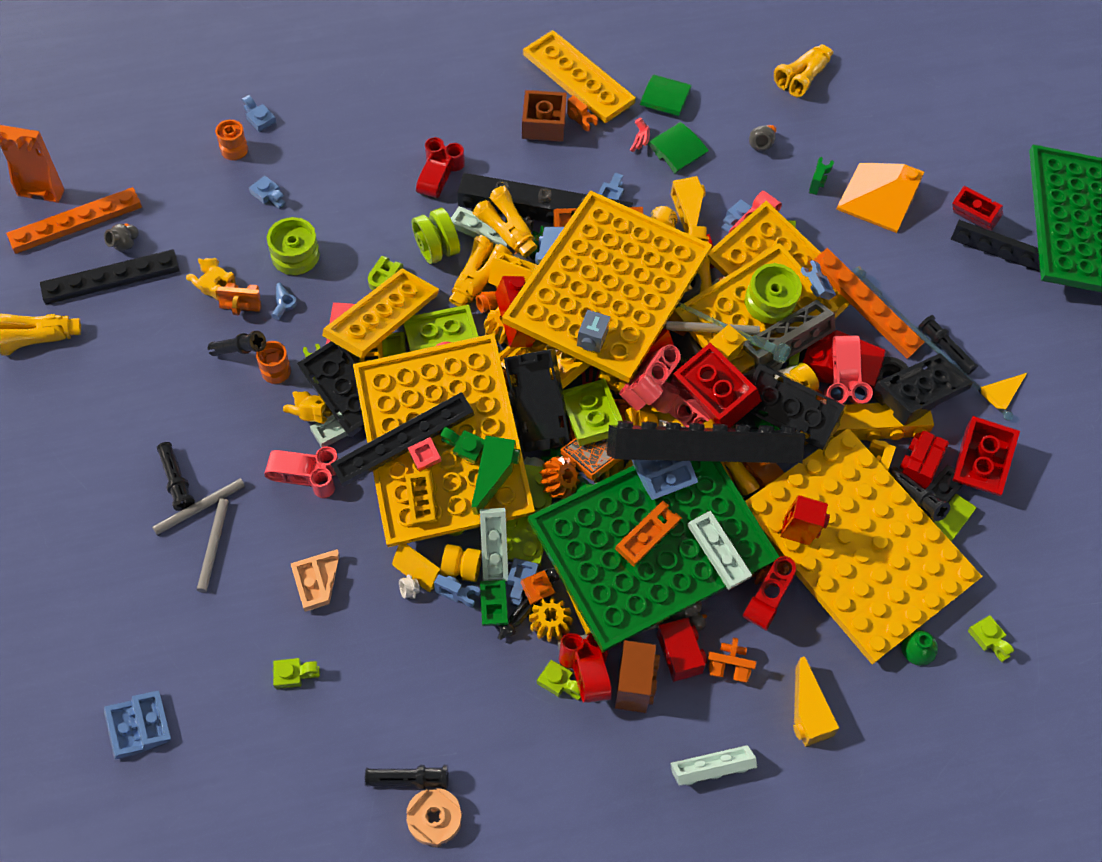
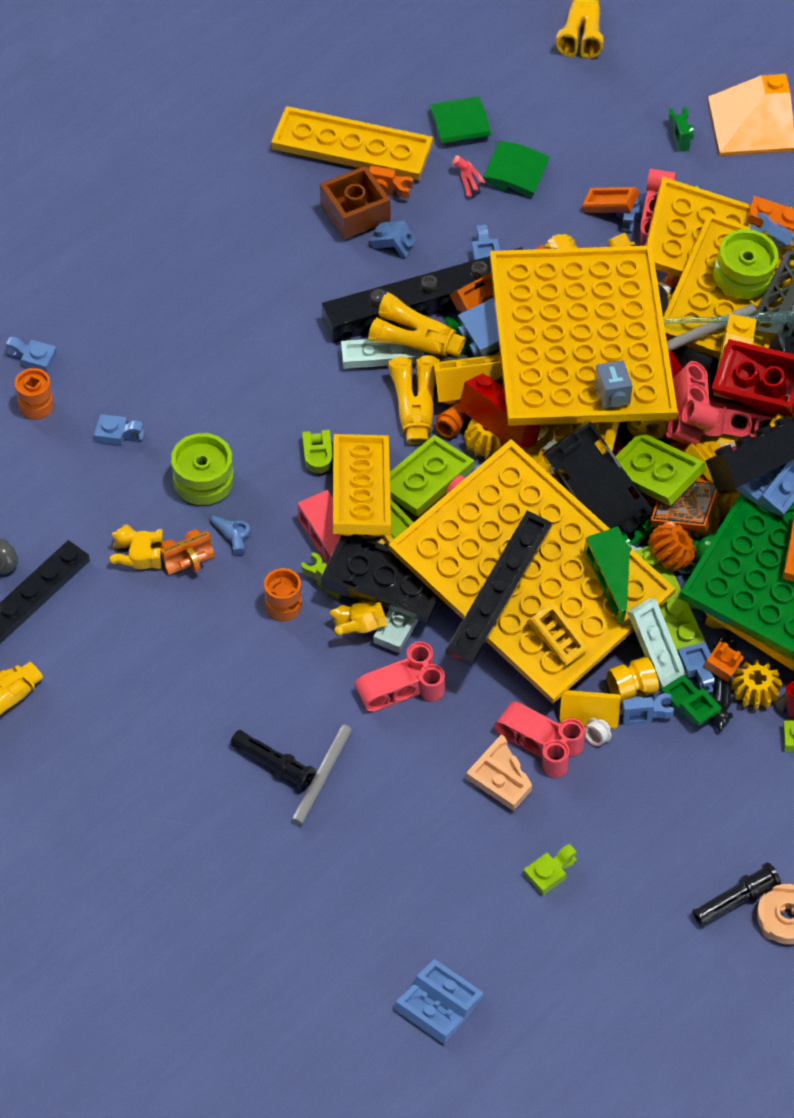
camera: 30 degrees left, 5 degrees down
light grey bar [197,498,229,593] -> none
black pin [207,330,266,356] -> none
coral plate [408,437,442,472] -> none
lime wheel [411,208,460,264] -> none
red piece [416,137,465,199] -> none
green plate [440,427,485,464] -> none
yellow slope [671,176,706,234] -> none
dark grey animal [749,125,776,152] -> none
none -> medium blue bracket [369,221,416,257]
none -> coral piece [494,701,585,778]
none -> orange tile [582,187,639,213]

